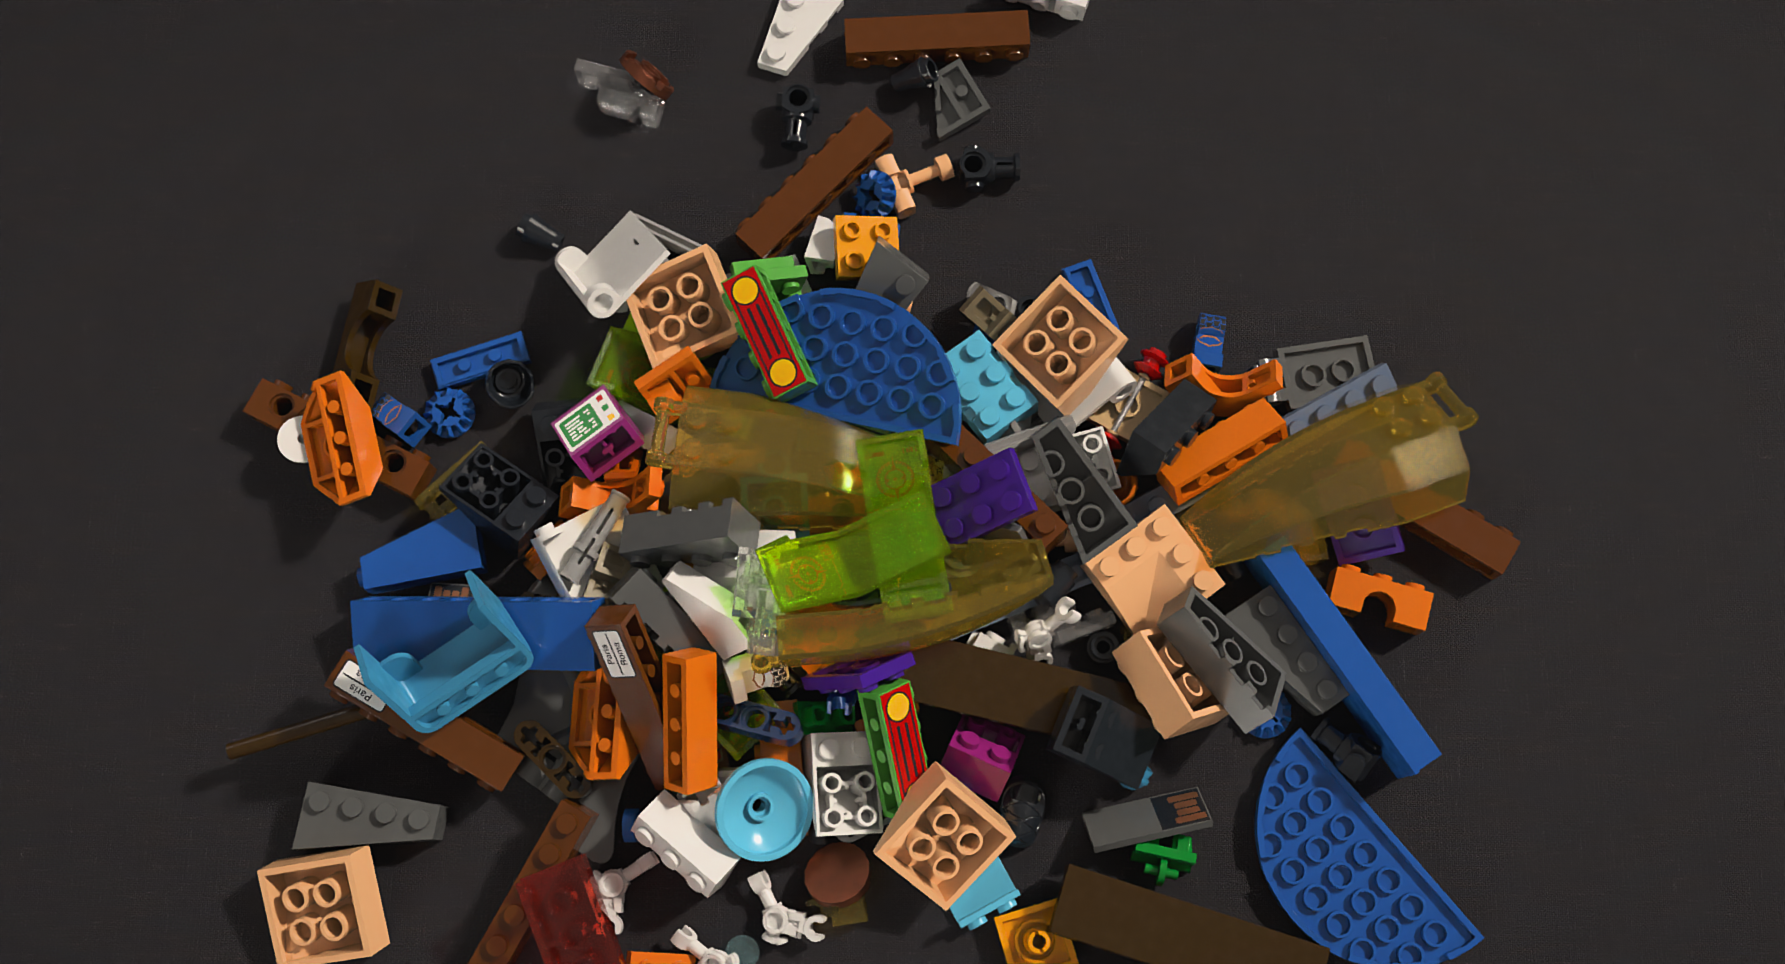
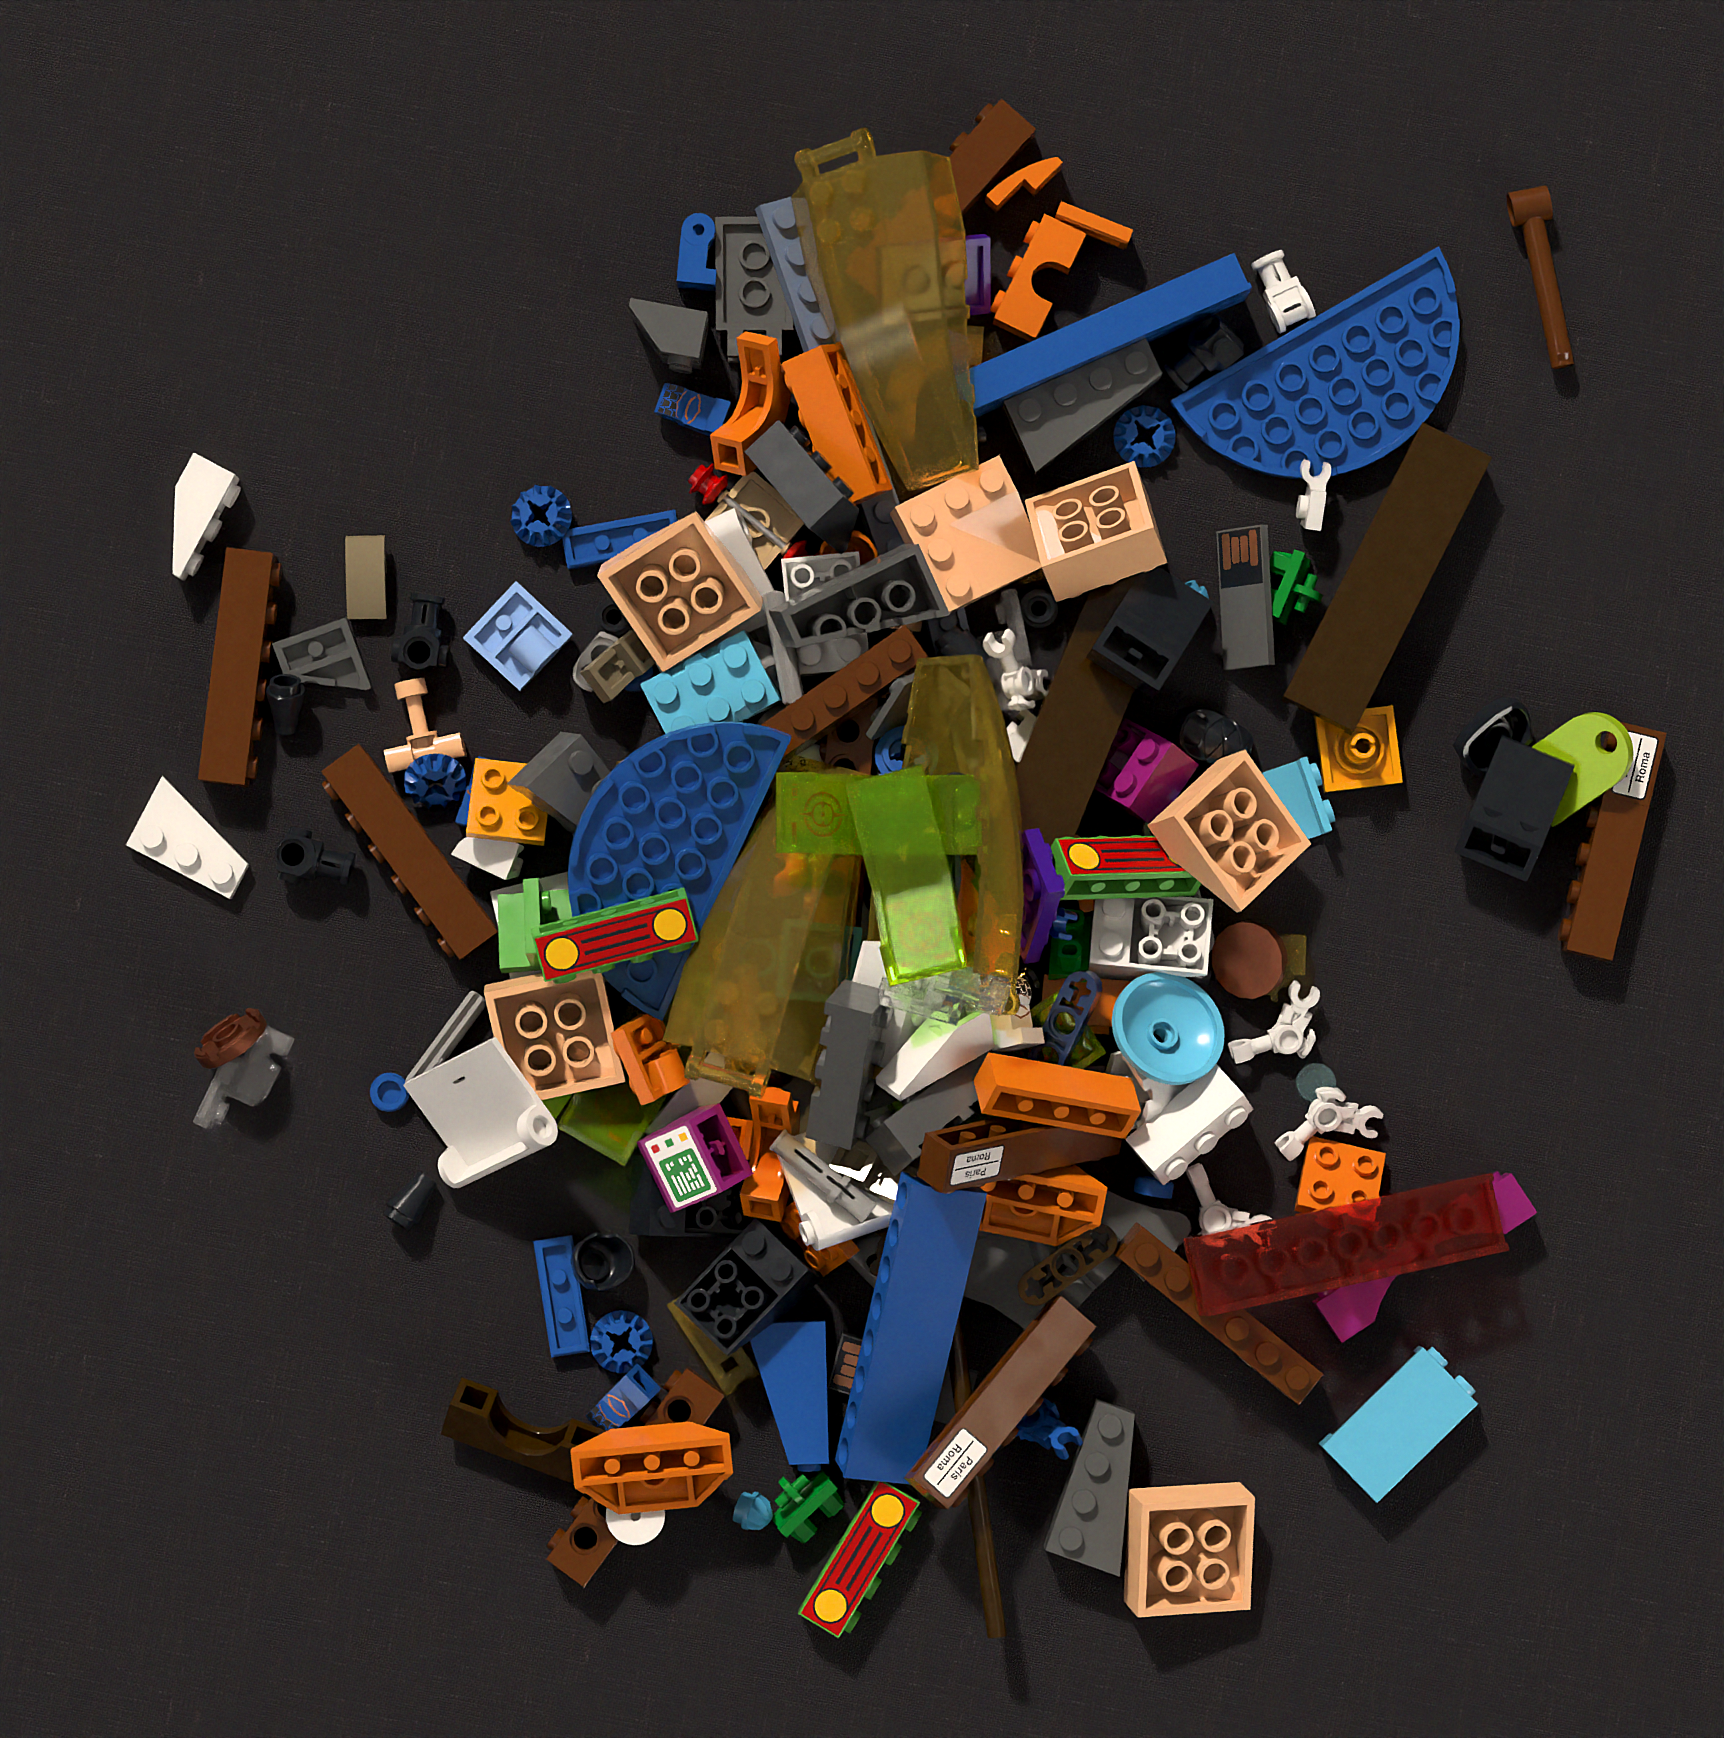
camera: 85 degrees left, 10 degrees up
dark azure windscreen [353,570,534,733] -> none
dark purple plate [924,448,1038,550] -> none
dark grey wedge [1157,586,1287,734] -> none
none -> dark tan slope [345,535,388,619]
none -> blue tile [370,1073,410,1112]
none -> light blue plate [463,581,573,692]
none -> blue gear [510,485,572,547]
none -> dark grey slope [629,298,710,374]
none -> blue leg [676,213,717,292]
none -> dark azure plate [733,1491,773,1530]
none -> green hips [772,1469,844,1543]
none -> brick [798,1481,922,1638]
none -> orange slope [985,157,1063,213]
none -> blue piece [997,1398,1083,1460]
none -> orange tile [1055,201,1133,250]
none -> white connector [1251,250,1316,334]
none -> white plate [1296,460,1331,531]

